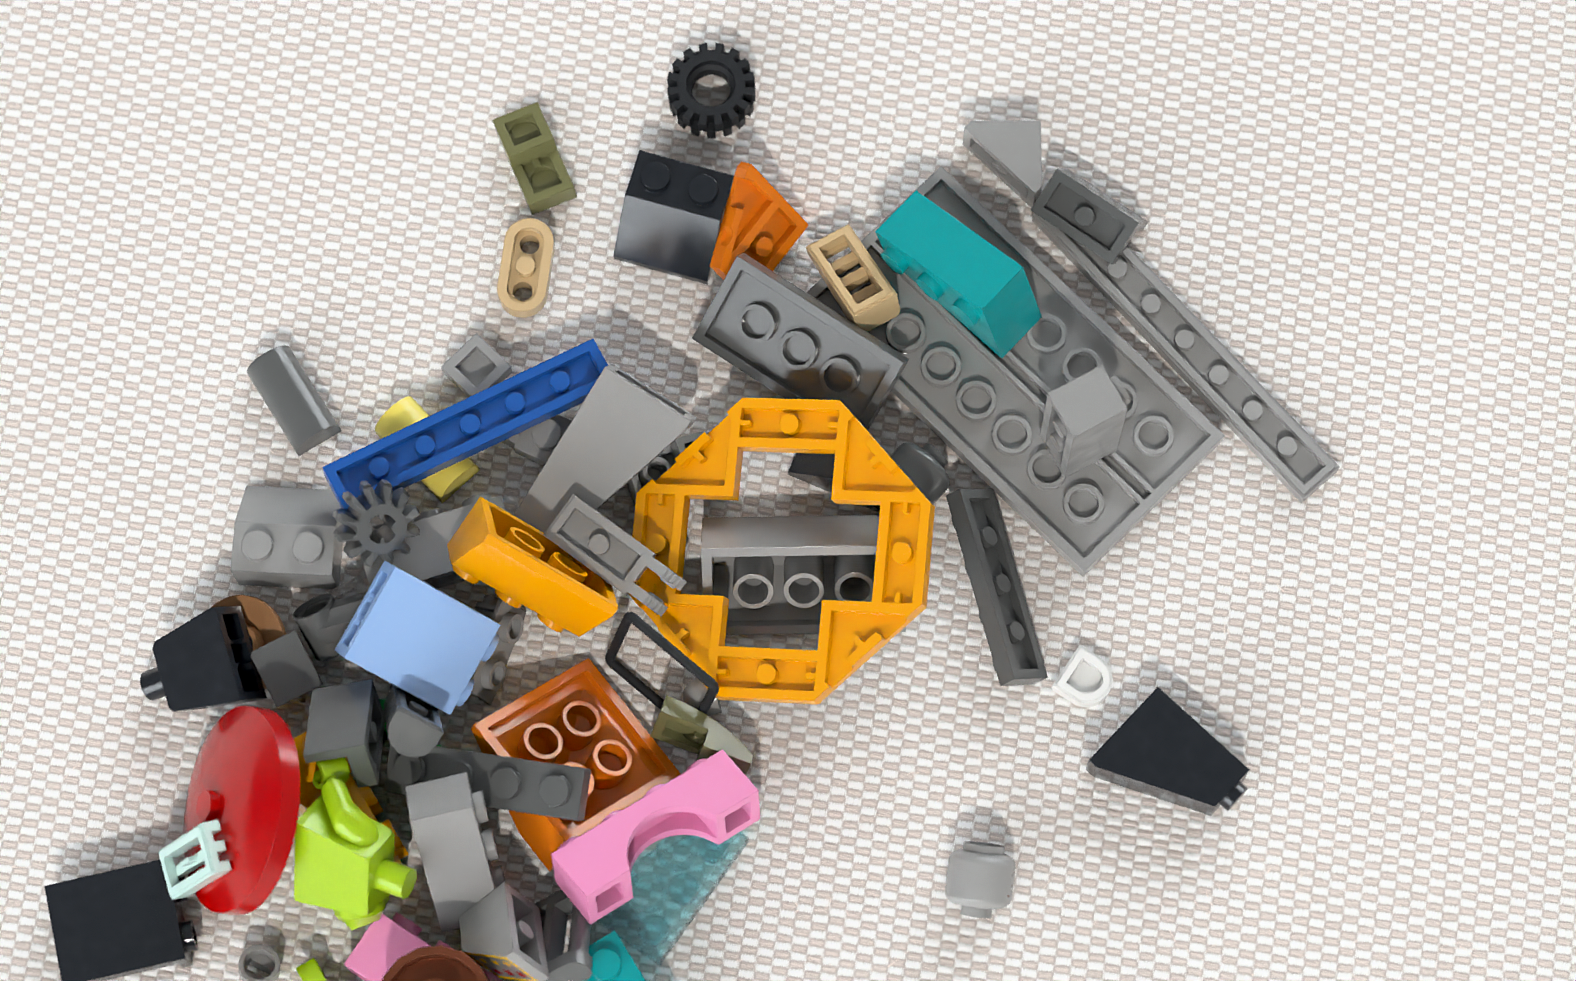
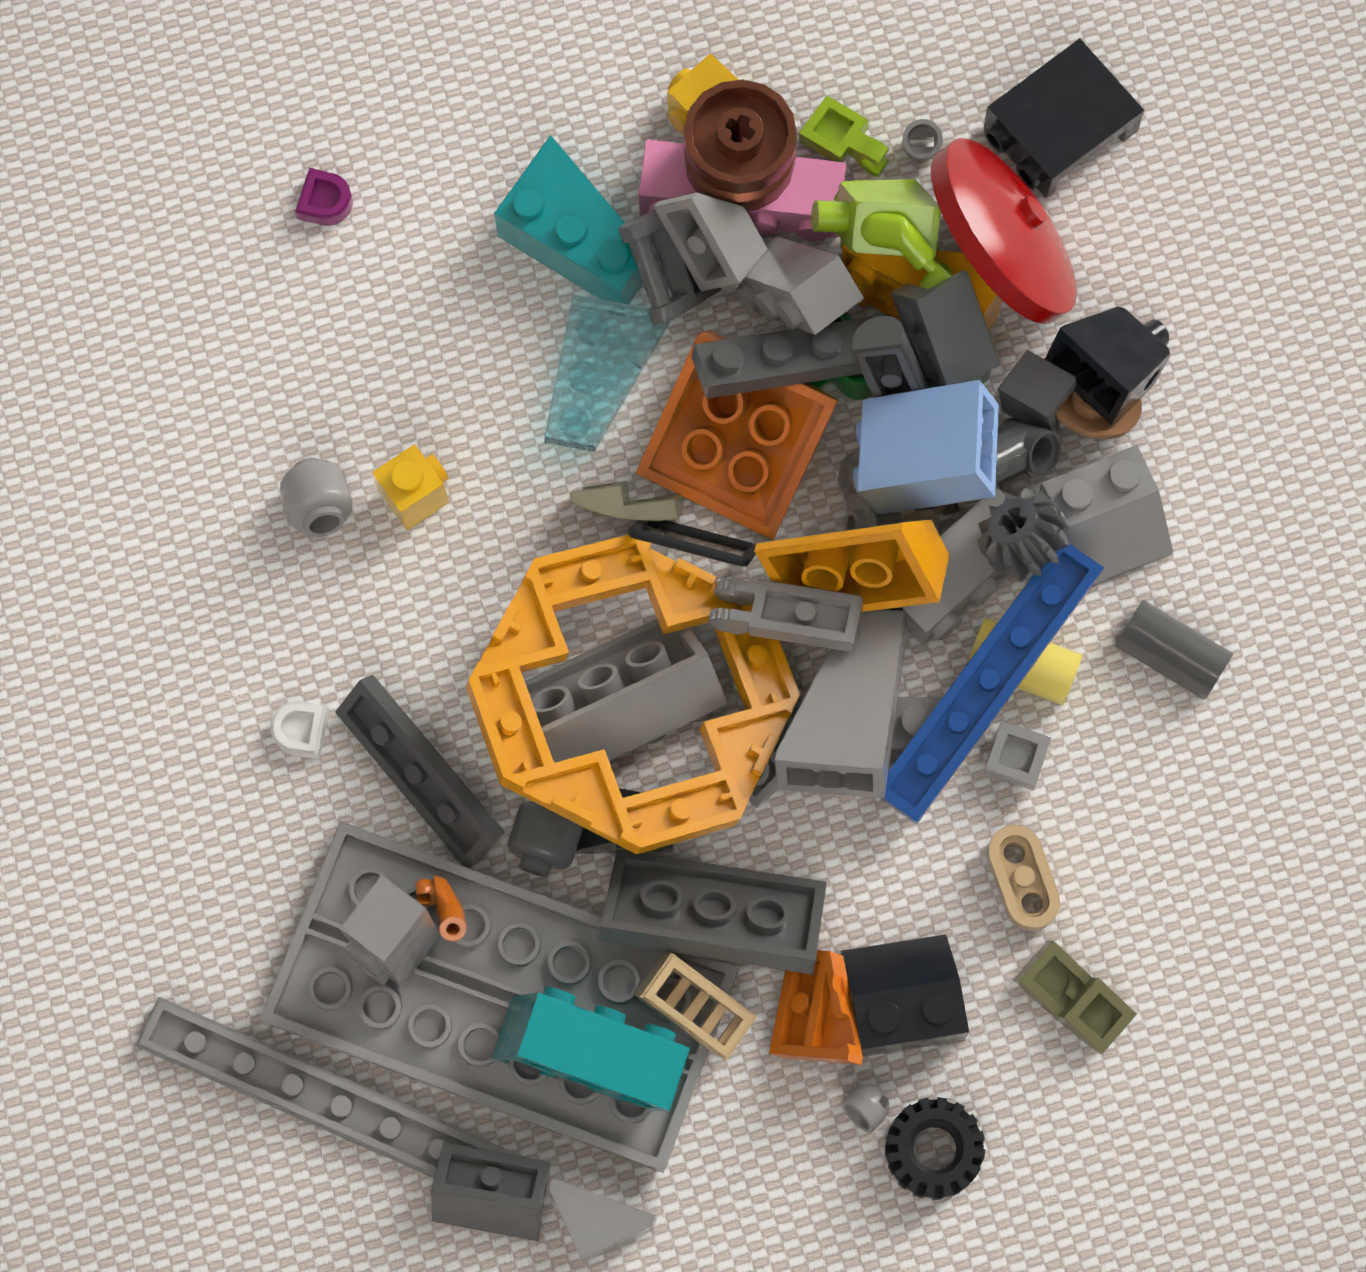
camera: 155 degrees right, 0 degrees up
light aqua tile [159,820,231,900] -> none
bright pink arch [551,749,760,925] -> none
black slope [1086,687,1250,816] -> none
none -> yellow brick [372,444,449,531]
none -> orange arm [415,875,466,941]
none -> light grey hinge [841,1084,889,1133]

